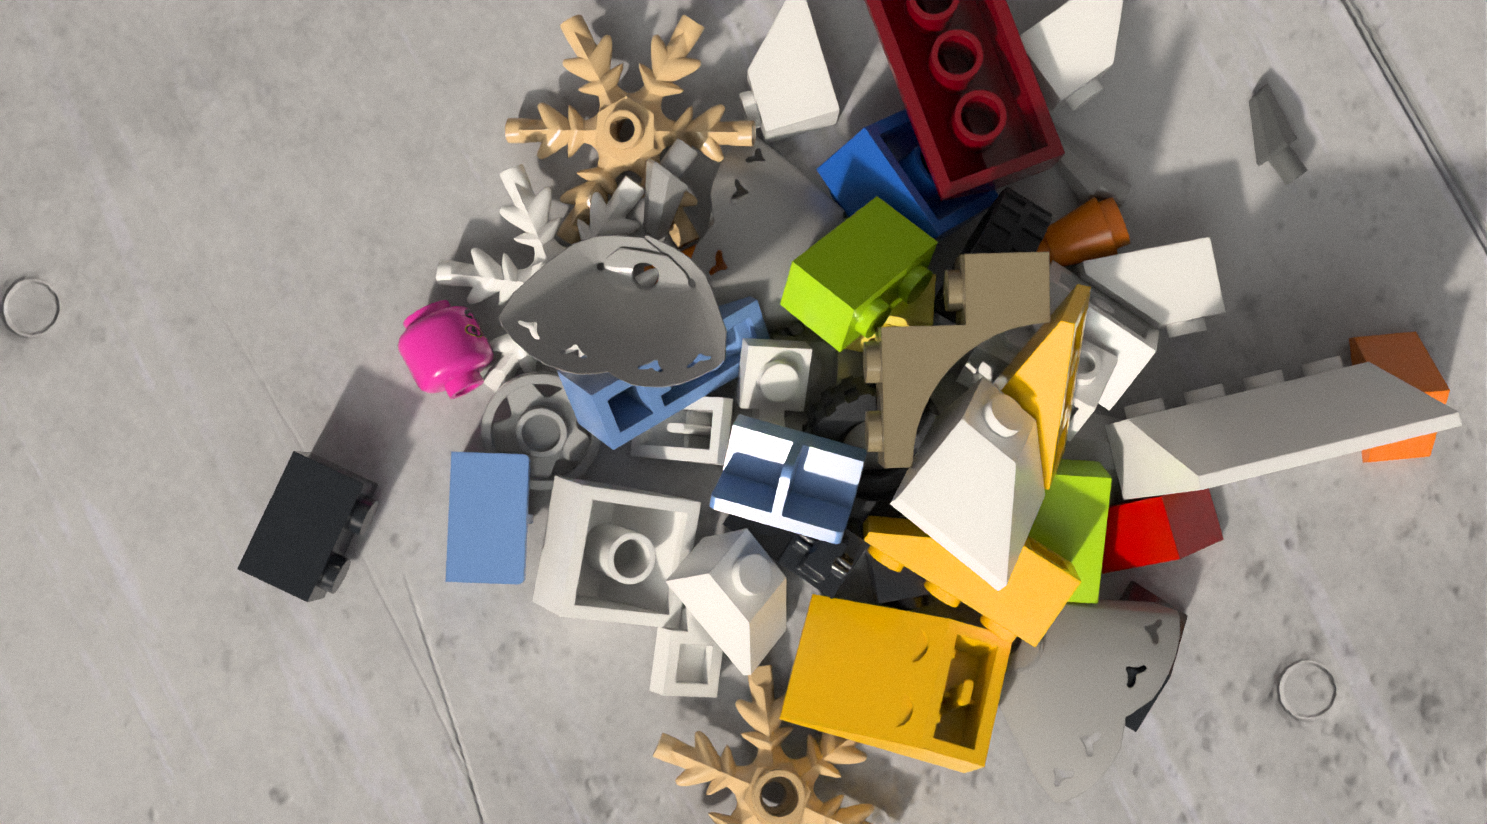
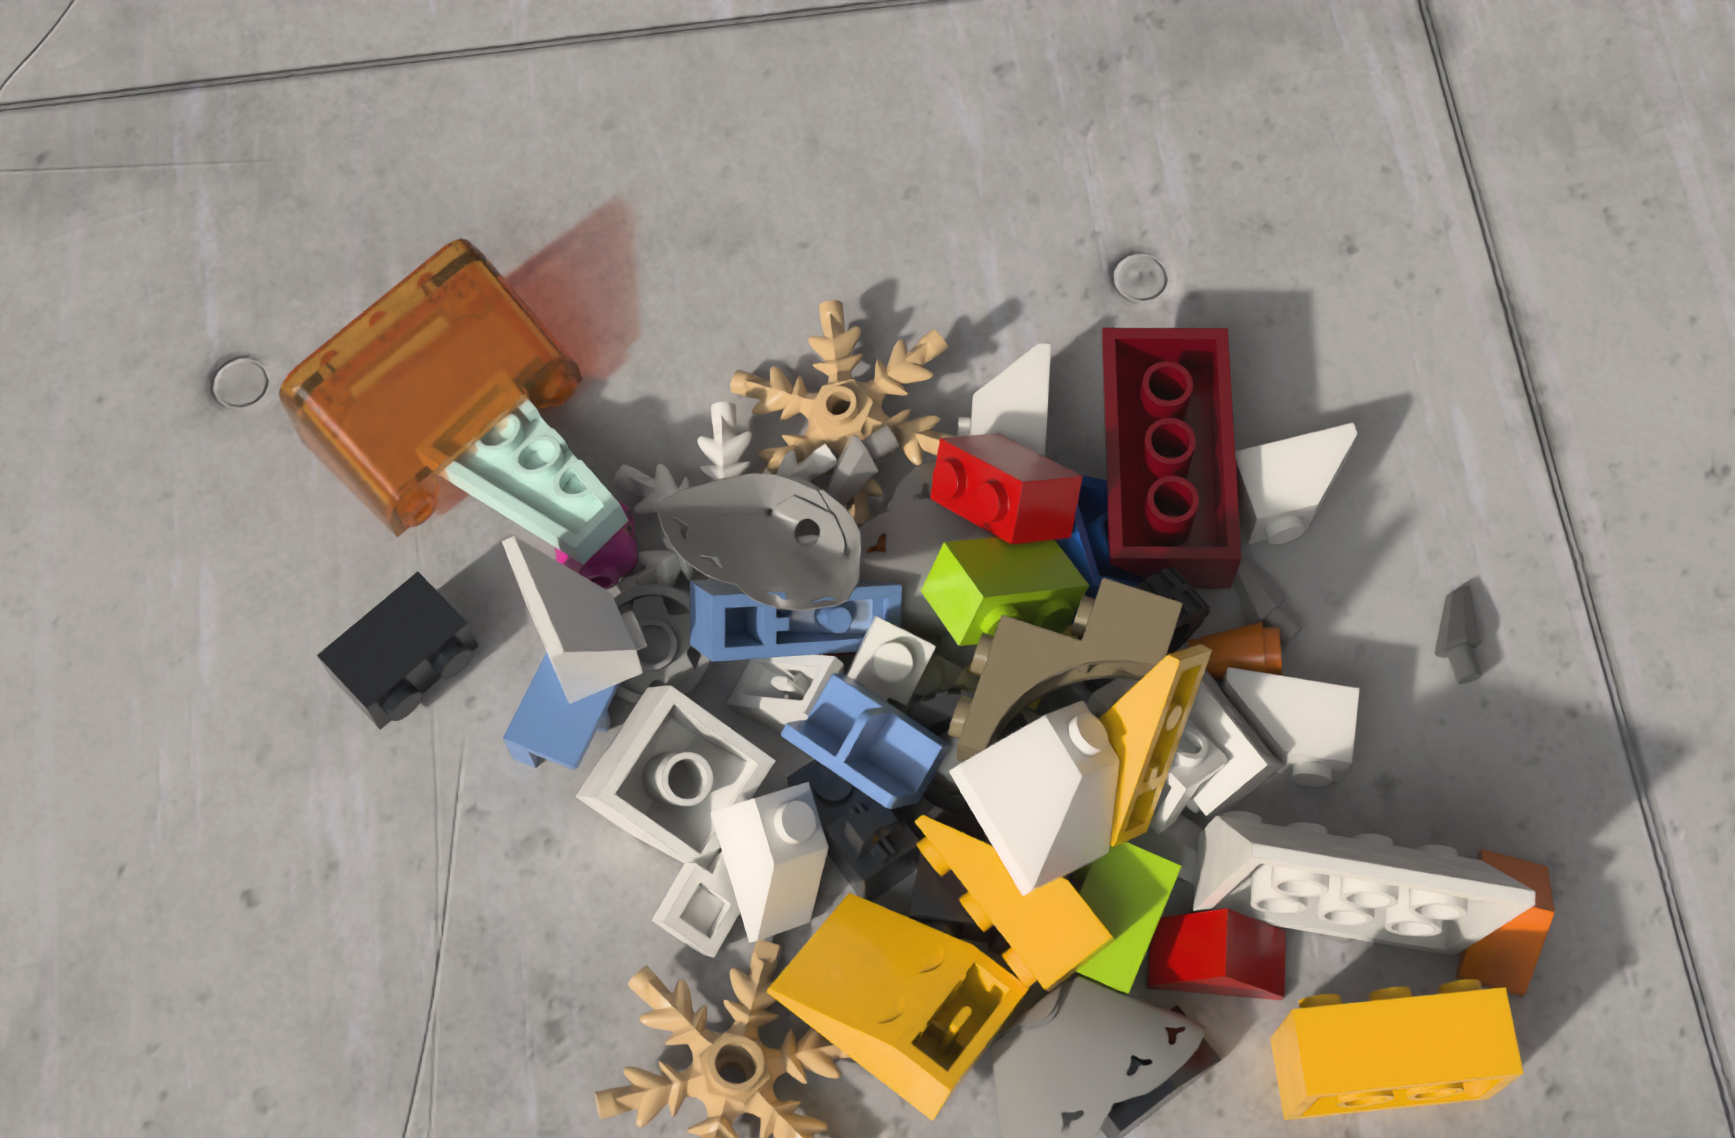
camera: 20 degrees right, 20 degrees down
none -> clear orange windscreen [279,238,582,537]
none -> light aqua wing [414,368,629,565]
none -> white slope [502,536,647,704]
none -> red brick [930,433,1083,545]
none -> yellow brick [1270,979,1524,1120]

